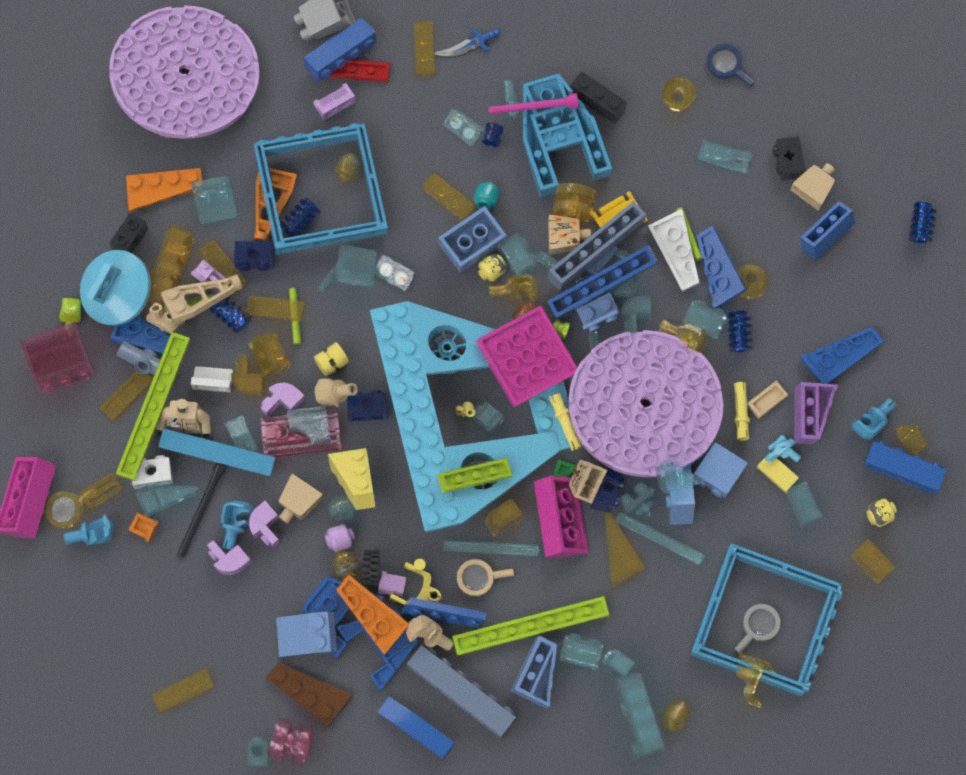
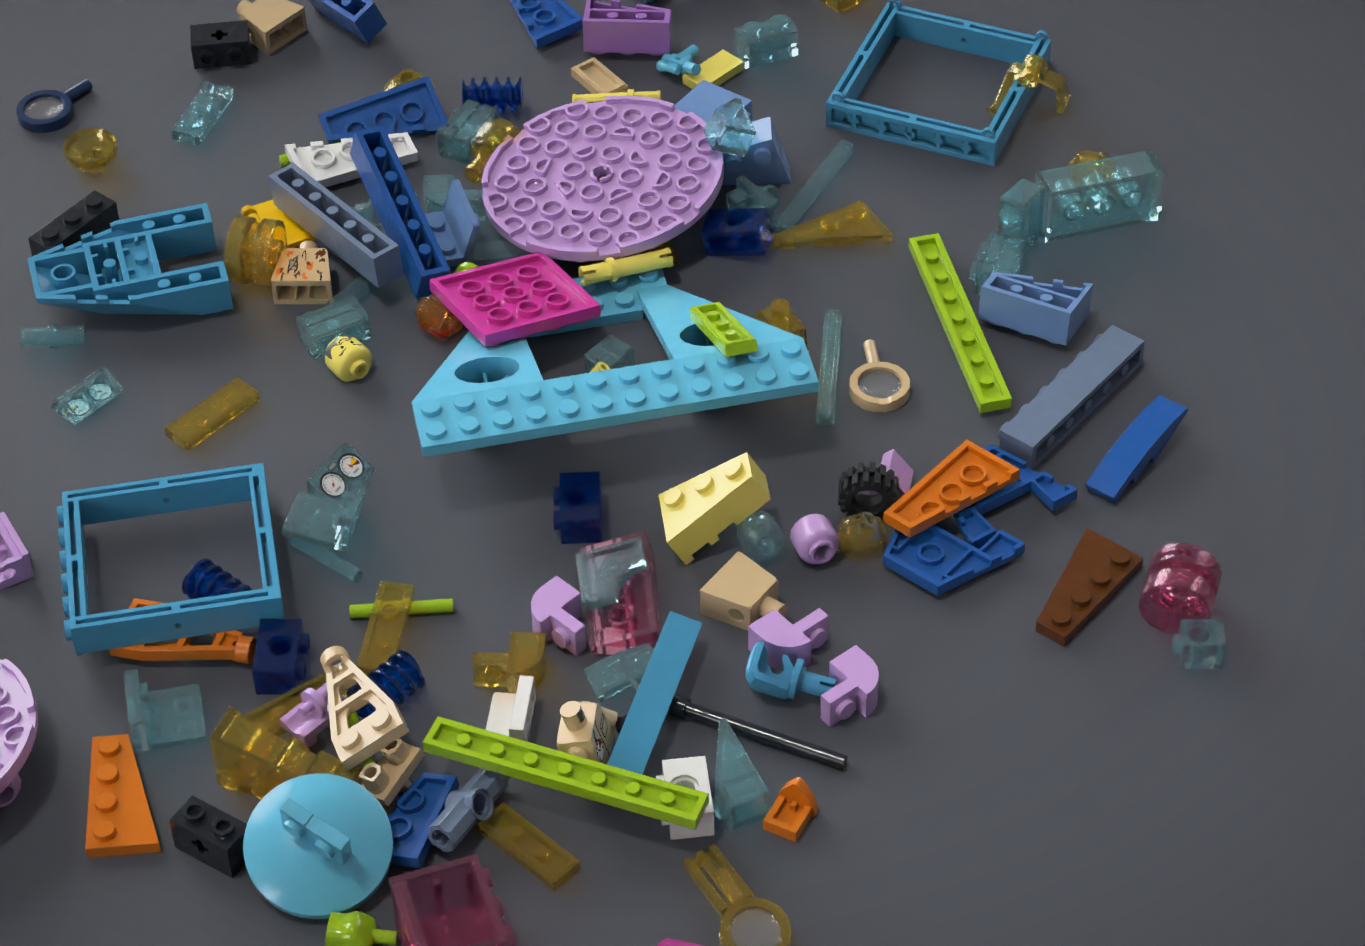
camera: 85 degrees left, 30 degrees down
dark azure piece [64,515,114,545] -> none
clear yellow tile [152,668,214,713] -> none
clear yellow brick [248,332,291,377] -> none
medium blue slope [276,612,337,657] -> none
light yellow wheel [314,342,350,377] -> none
tan piece [314,378,358,407] -> none
clear yellow head [334,153,361,182] -> none
light yellow piece [389,559,441,606] -> none
blue wing [400,597,486,628] -> none
tan piece [406,615,454,651] -> none
medium blue brick [438,206,507,274] -> none
teal head [473,182,500,210] -> none
clear blue wheel [482,122,504,147] -> none
dark pink piece [488,93,578,114] -> none
clear yellow piece [489,274,538,303] -> none
dark pink slope [534,476,589,558] -> none
green tile [553,459,577,477] -> none
tan torso [569,460,607,504] -> none
piece [734,604,780,654] -> none

